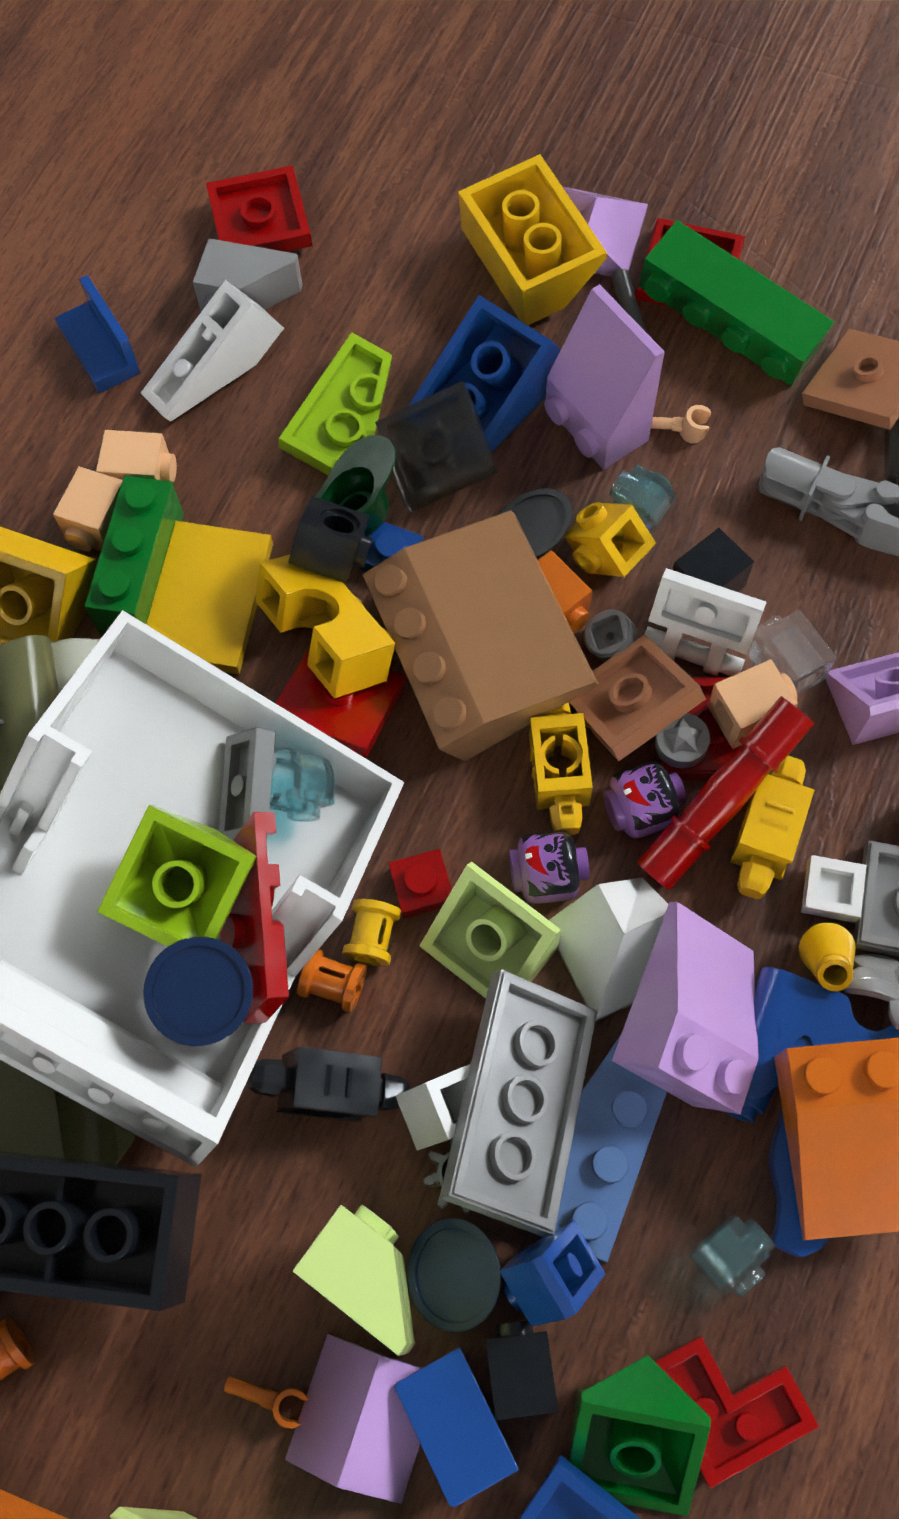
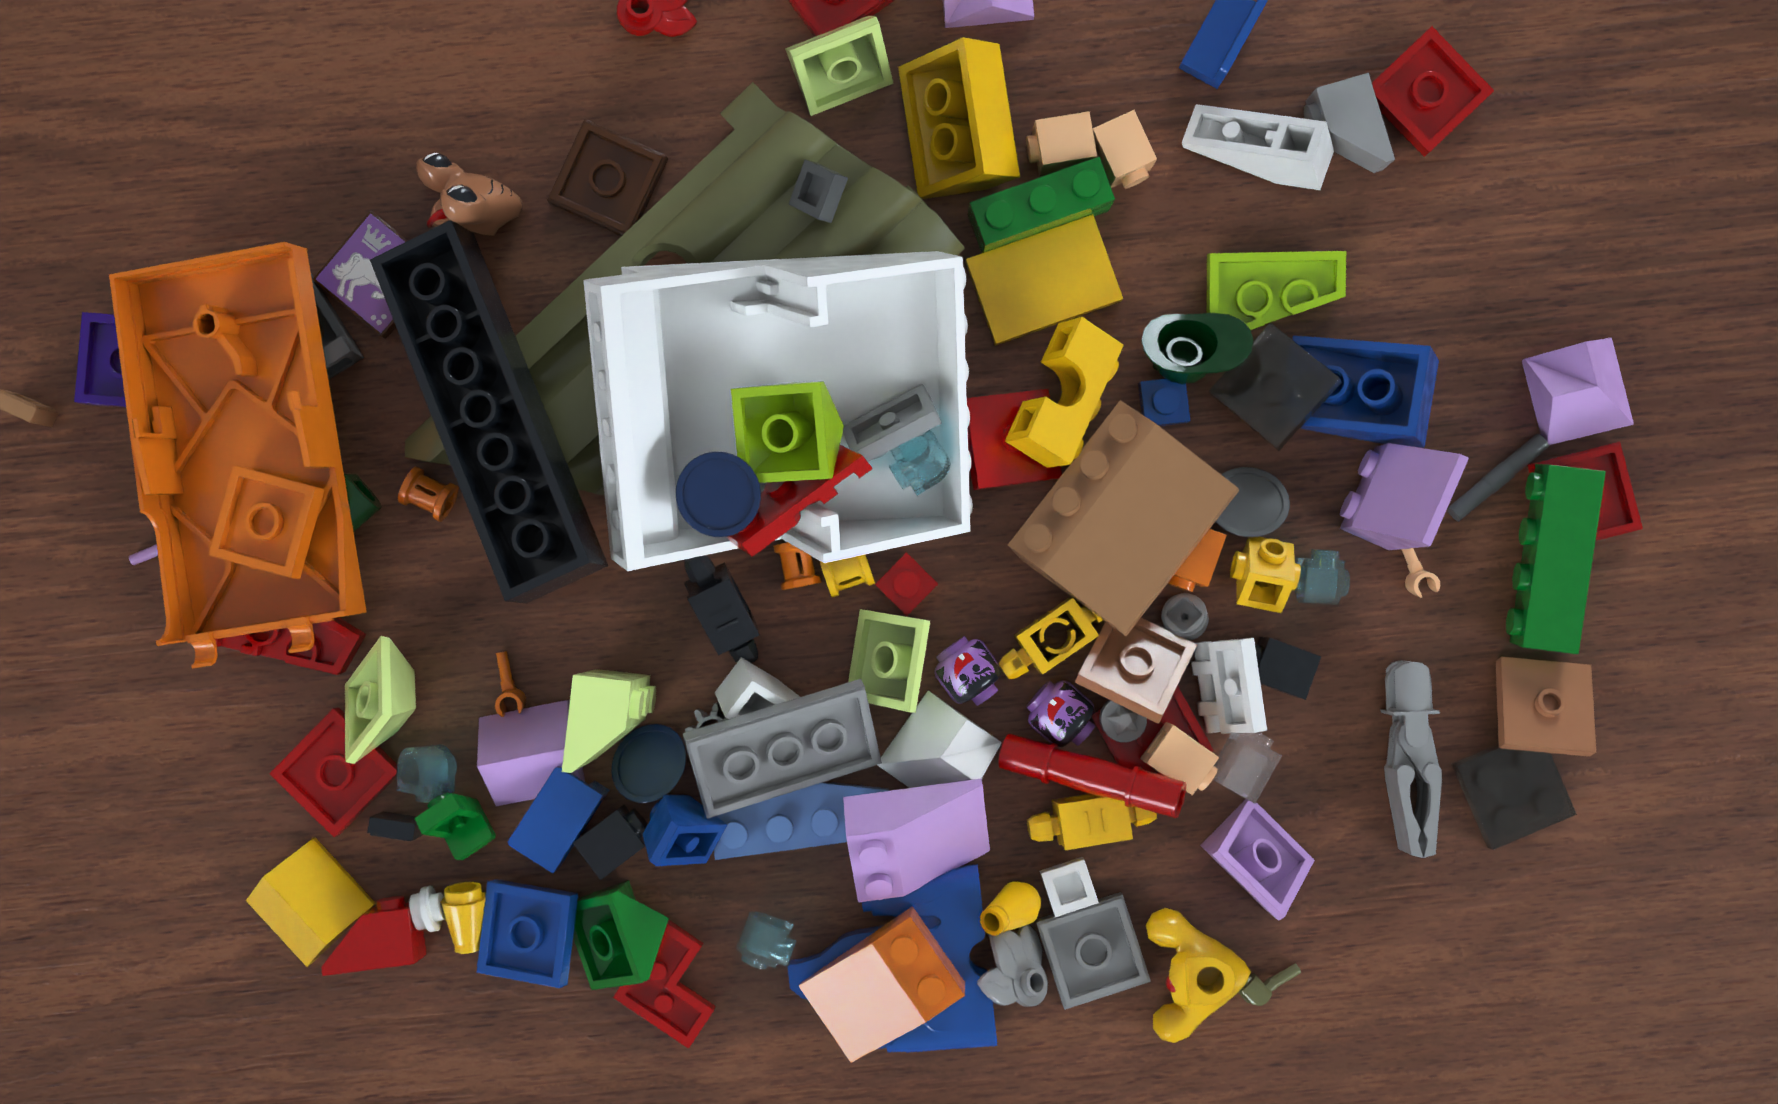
camera: 55 degrees right, 20 degrees up
black brick [288,496,373,584] -> none
yellow slope [458,154,607,325] -> none

